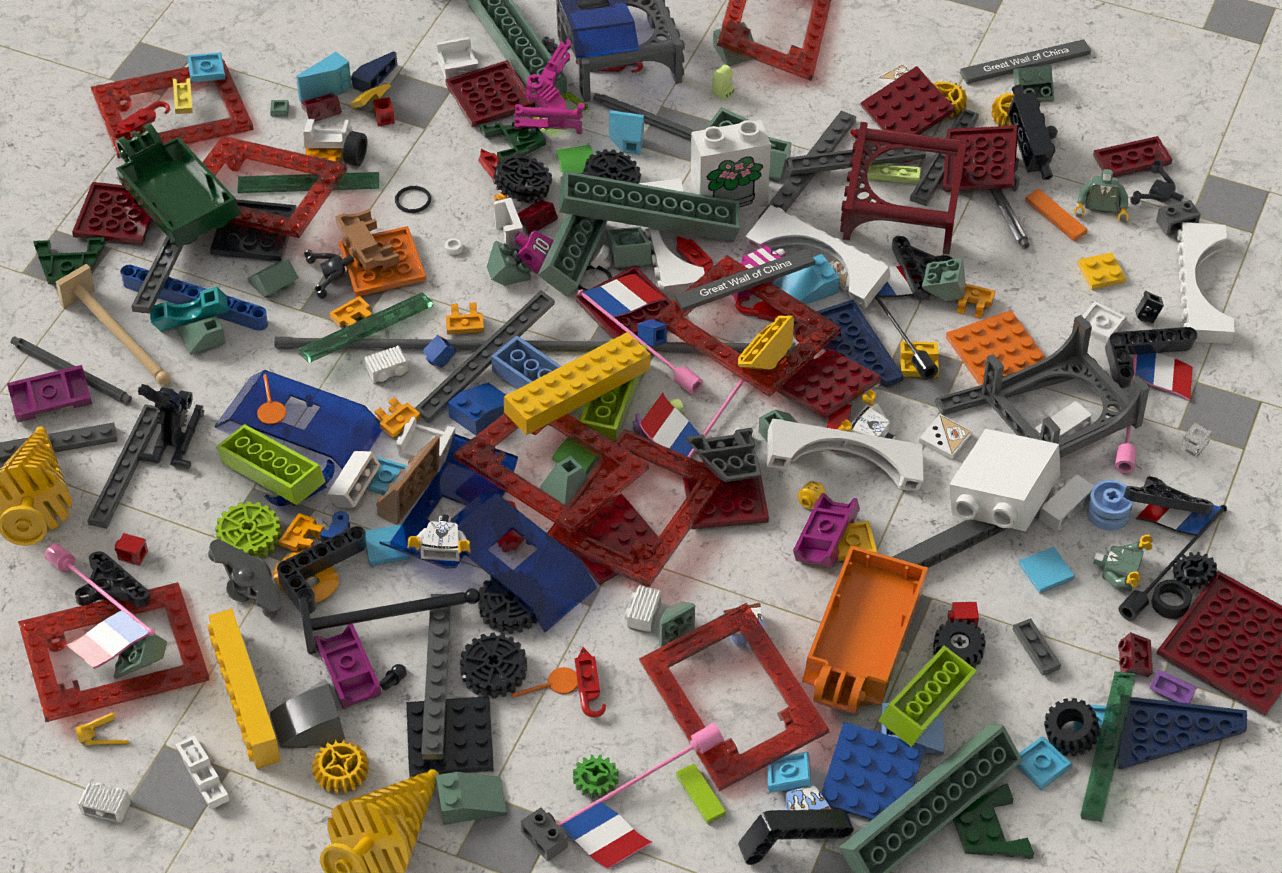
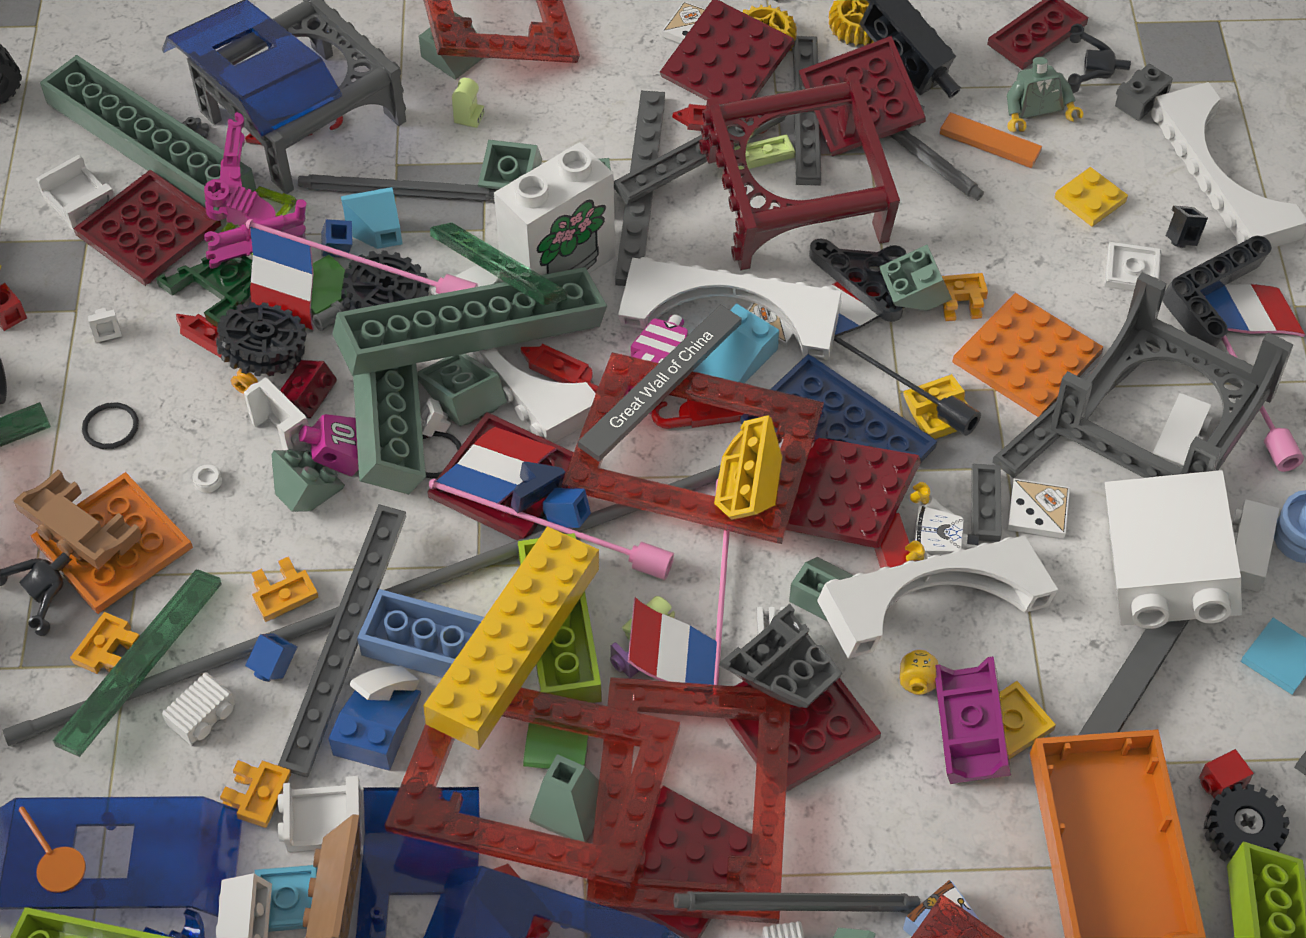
camera: 25 degrees left, 5 degrees up
none -> white tile [88,307,122,343]
none -> flag [246,219,478,330]
none -> blue brick [321,219,353,258]
none -> white slope [350,666,419,701]
none -> clear green tile [430,222,567,306]
none -> dark blue slope [511,461,566,514]
none -> dark grey piece [674,891,920,913]
none -> dark grey plate [971,464,1002,542]

